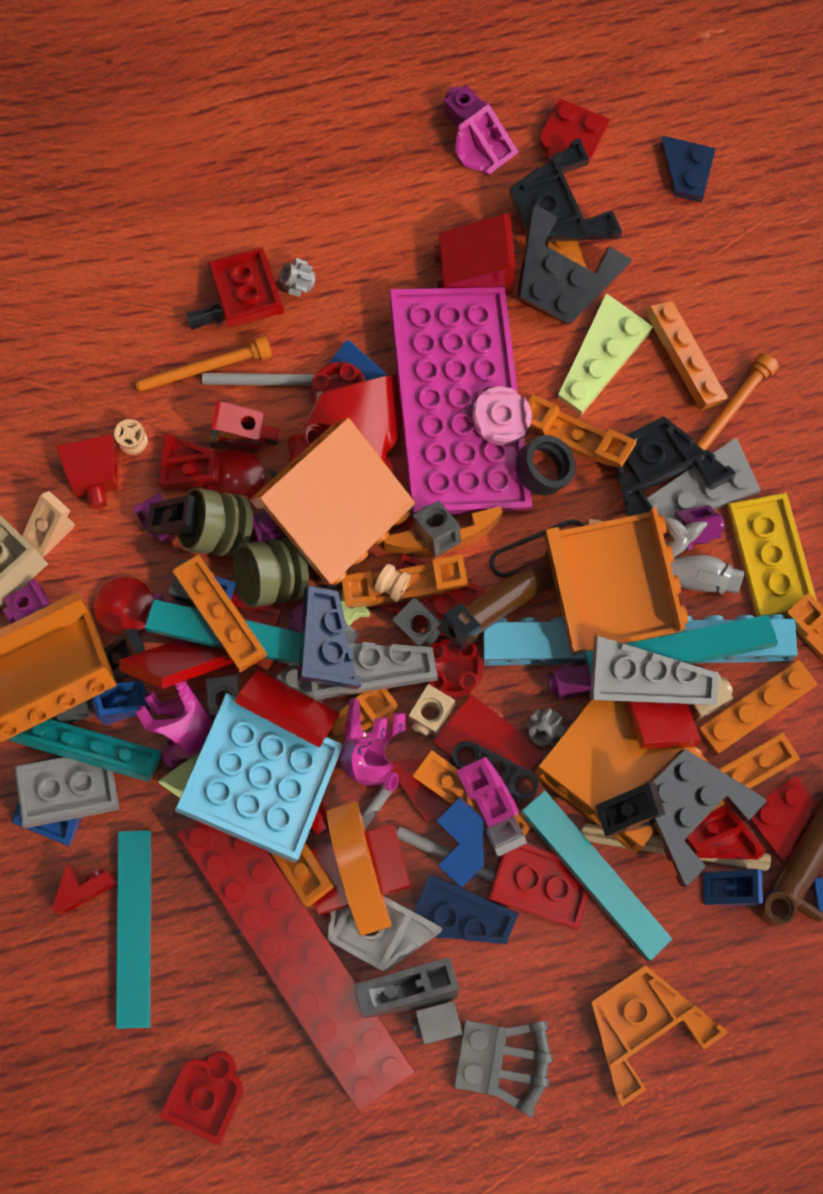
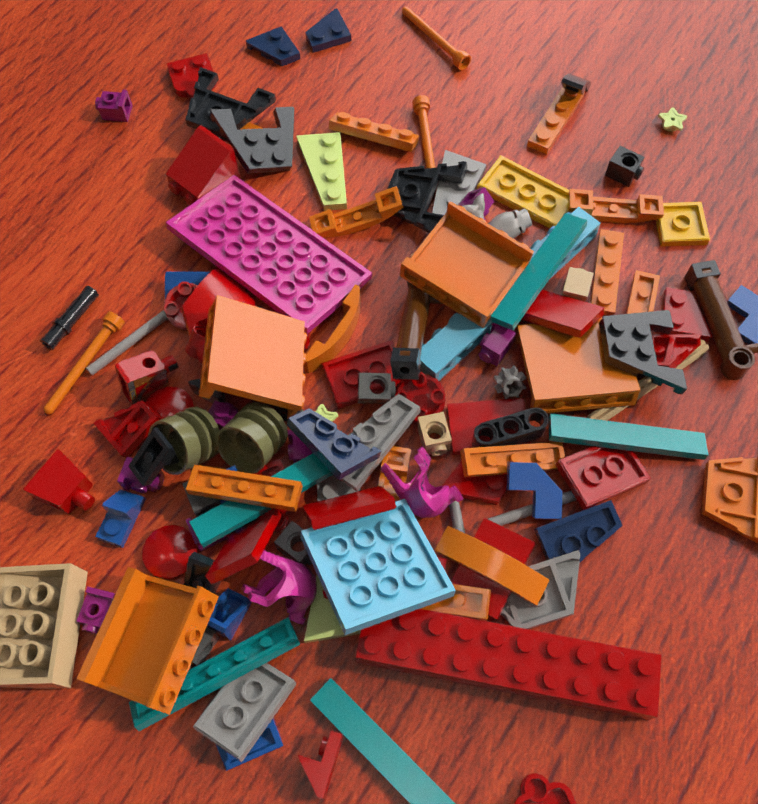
camera: 45 degrees left, 10 degrees down
light nougat slope [22,491,75,557] -> none
light nougat wheel [114,419,148,455] -> none
red tile [208,247,285,328] -> none
light grey gear [279,258,315,297] -> none
orange slope [342,554,468,607] -> none
flat silver slope [354,957,459,1018] -> none
light nougat wheel [374,564,411,602] -> none
brick [411,1001,463,1045] -> none
dark grey brick [413,500,461,557] -> none
dark grey plate [454,1020,554,1118] -> none
dark pink slope [455,103,519,175] -> none
dark pink slope [456,757,520,827] -> none
bright pink tile [471,386,532,446] -> none
light grey tile [484,816,527,857] -> none
black piece [489,519,584,577] -> none
black tyre [515,435,576,496] -> none
light grey wing [590,635,719,705] -> none
black slope [595,782,665,836] -> none
blue slope [703,869,763,906] -> none
none -> blue slope [95,489,146,548]
none -> dark blue wing [305,8,352,53]

